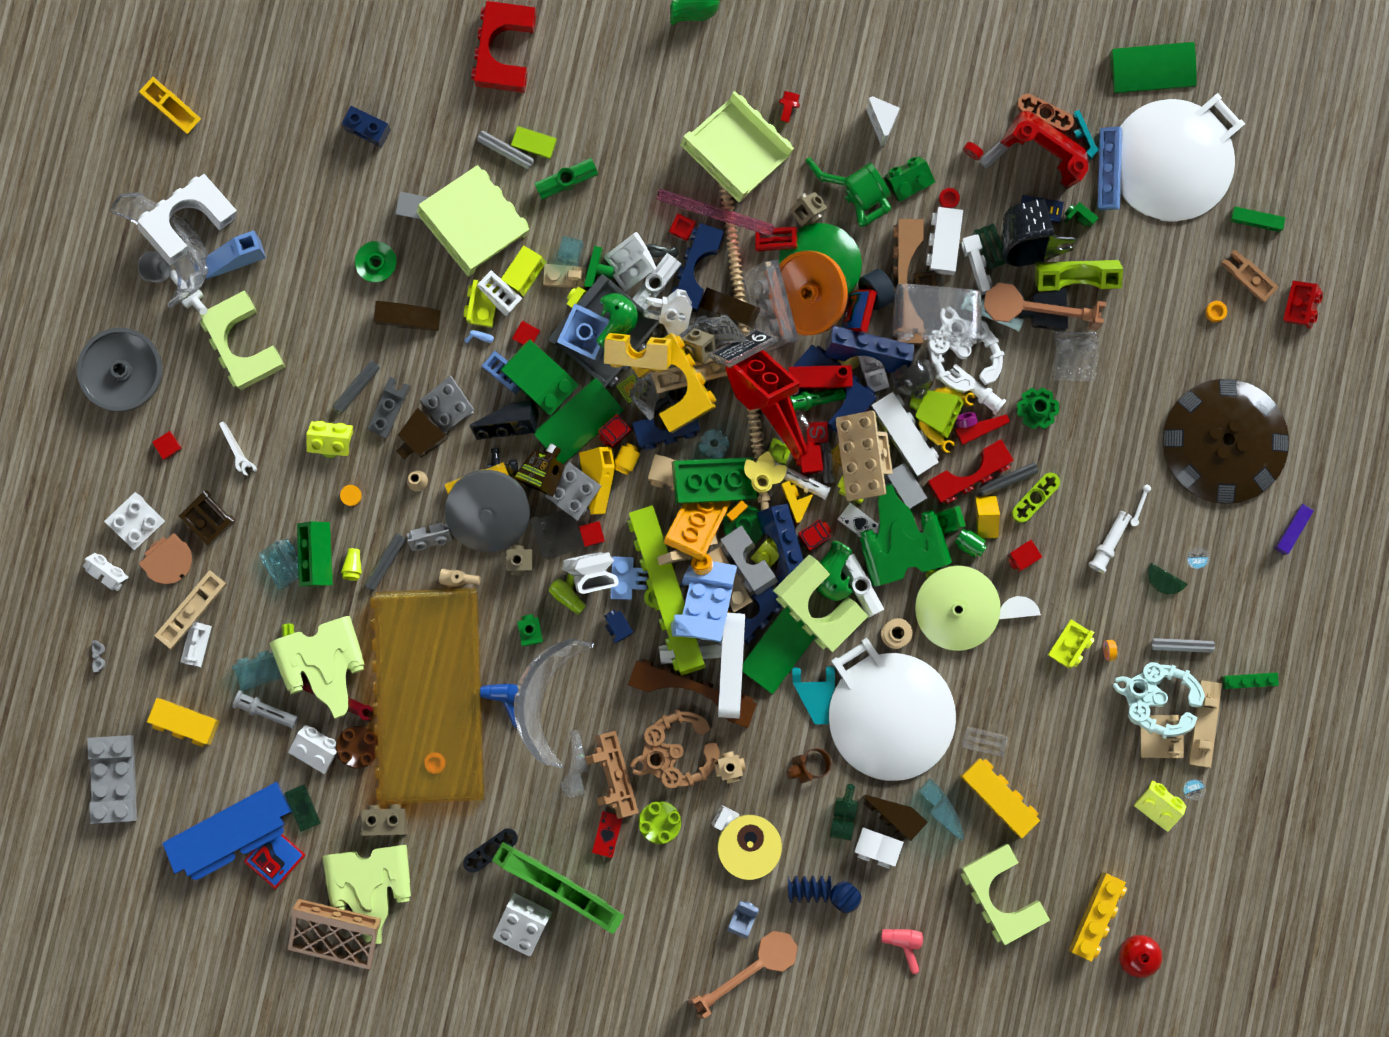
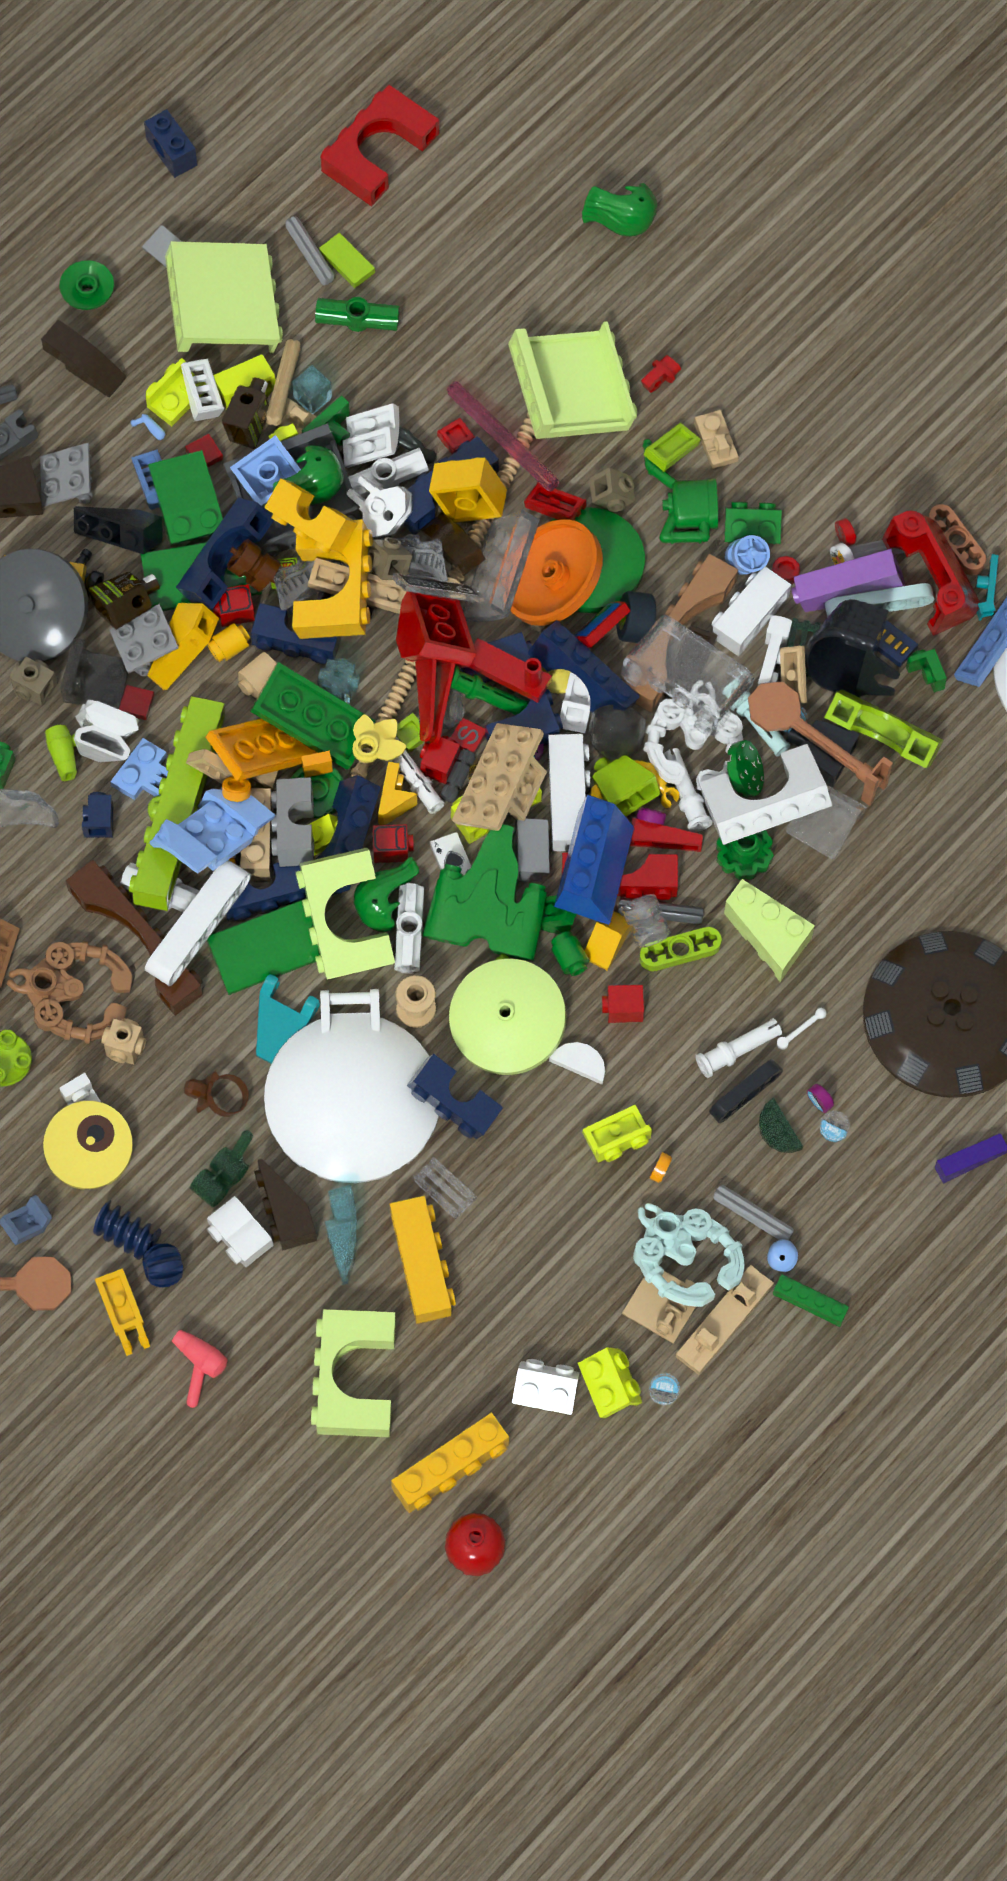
camera: 30 degrees right, 15 degrees down
white slope [866,96,900,147] -> none
none -> yellow hinge [95,1268,150,1356]
none -> dark blue arch [176,497,274,610]
none -> dark brown torso [222,377,269,449]
none -> reddish brown wheel [227,539,280,592]
none -> tan axle [266,339,300,426]
none -> dark blue arch [407,1054,503,1139]
none -> yellow brick [429,457,507,522]
none -> white bracket [512,1359,580,1414]
none -> blue slope [554,795,634,925]
none -> clear wheel [621,894,671,948]
none -> lime tile [644,423,701,471]
none -> tan hinge [694,410,739,469]
none -> white arch [699,744,832,845]
none -> black beam [709,1059,783,1123]
none -> yellowish green wedge [724,879,815,982]
none -> light blue wheel [725,535,770,575]
none -> green tile [727,740,764,798]
none -> light blue piece [767,1239,798,1272]
none -> tan slope [780,646,807,704]
none -> medium lavender slope [791,549,905,612]
none -> magenta tile [807,1084,834,1113]
none -> light aqua beam [824,583,935,618]
none -> white tile [830,543,854,565]

